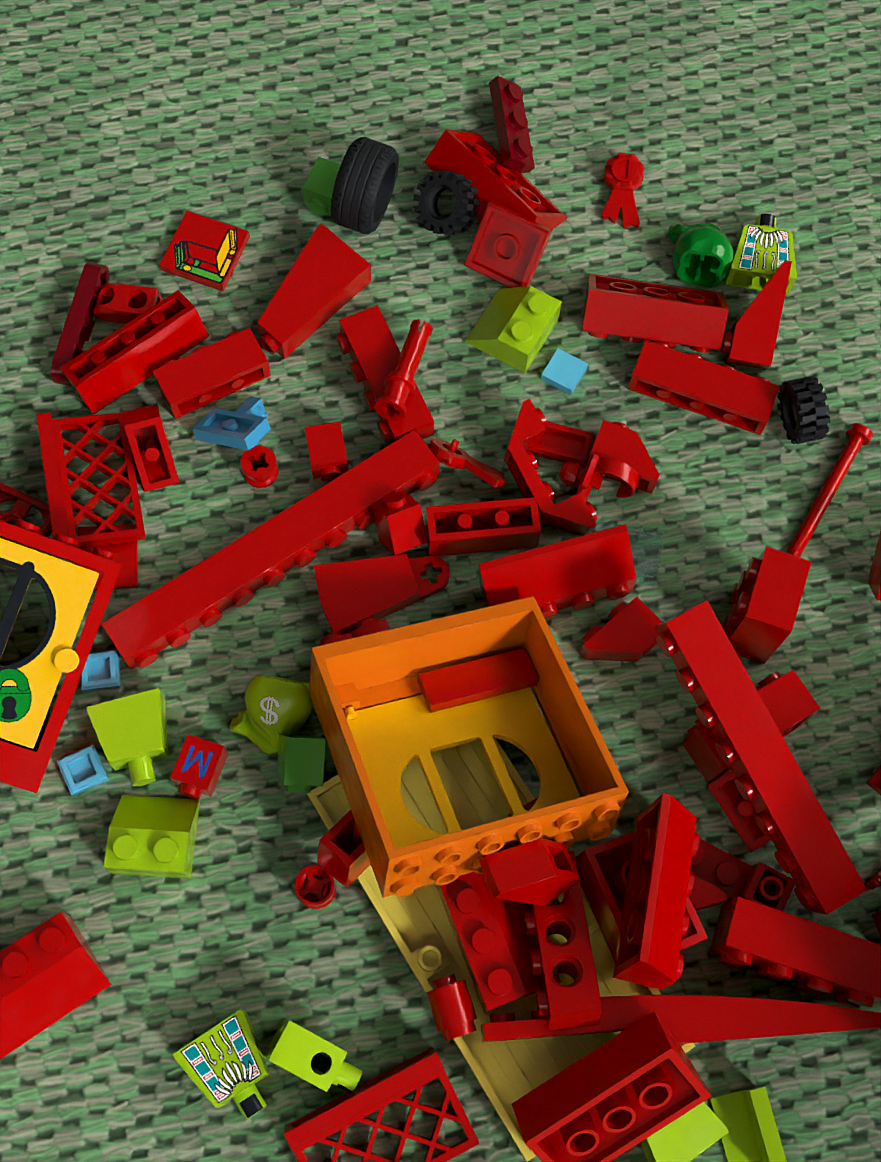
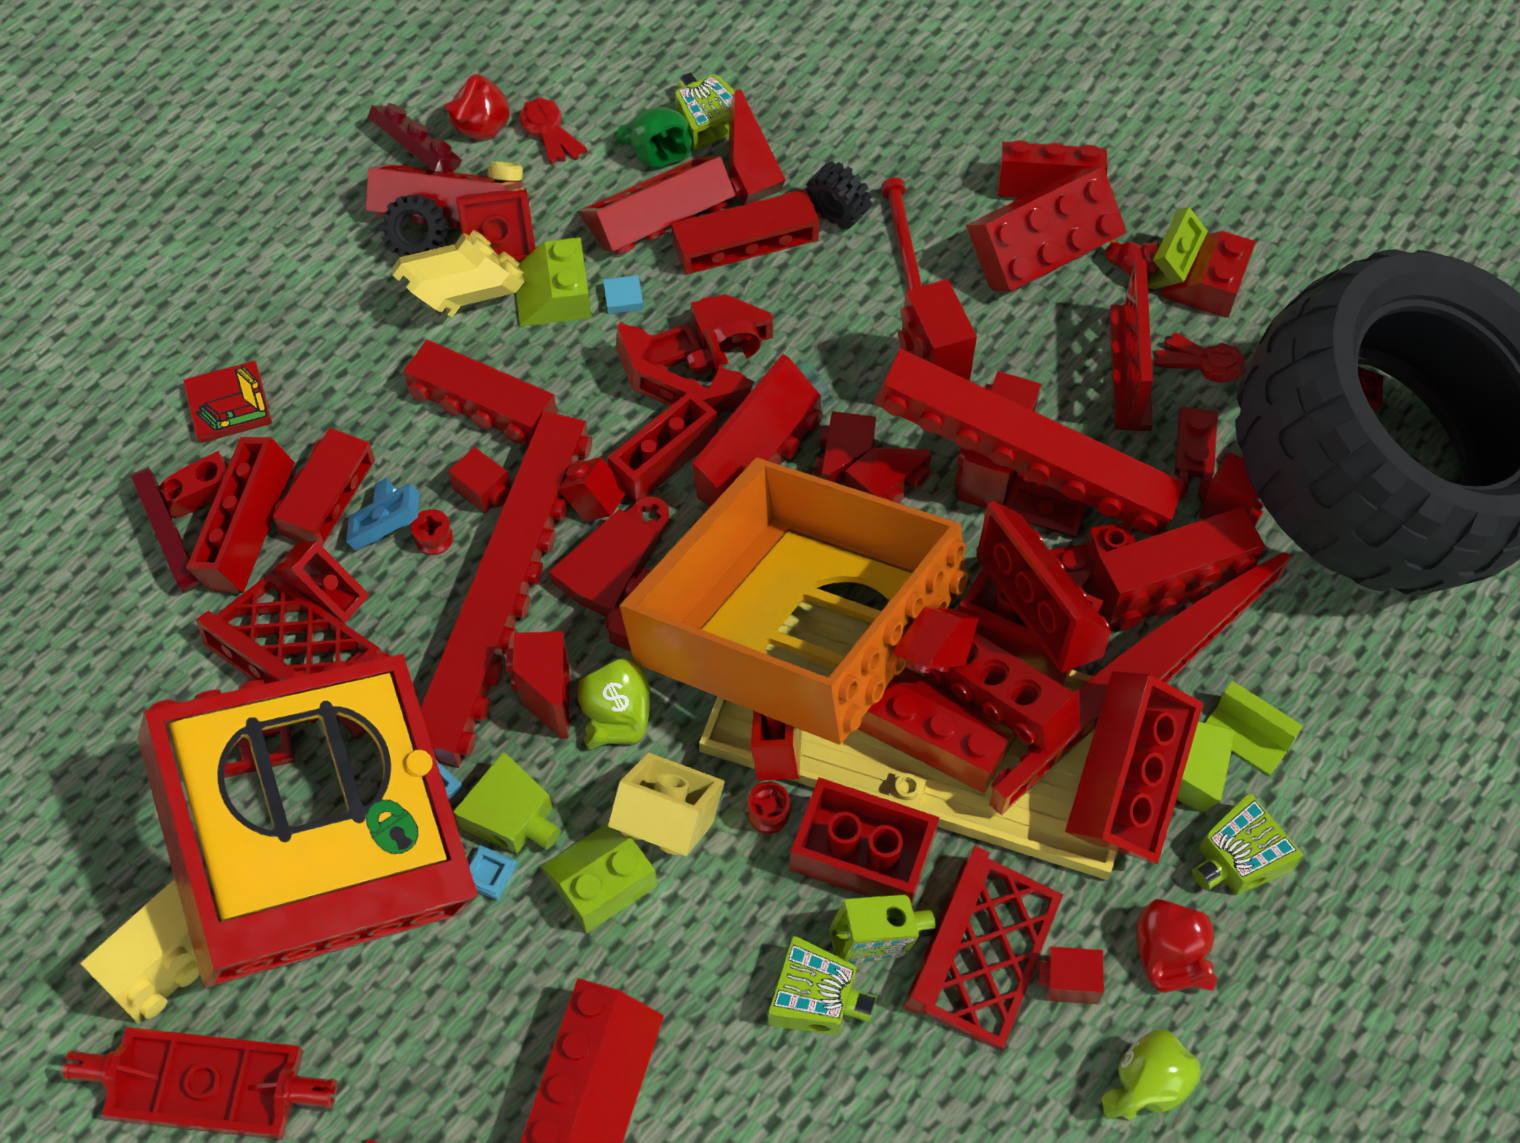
camera: 35 degrees left, 10 degrees down
red brick [170,734,228,800] -> none
red slope [257,223,371,359] -> none
bright green brick [276,734,326,793] -> none
bright green brick [302,156,341,215] -> none
black tyre [330,137,399,234] -> none
red pin [374,319,433,421] -> none
red tile [417,648,539,713] -> none
red brick [426,974,477,1041] -> none
red piece [429,438,506,488] -> none
none -> light yellow brick [391,230,525,318]
none -> red piece [445,74,510,141]
none -> light yellow tile [488,161,523,181]
none -> red slope [506,631,570,739]
none -> light yellow brick [608,752,725,857]
none -> red brick [790,777,939,906]
none -> red slope [844,448,932,504]

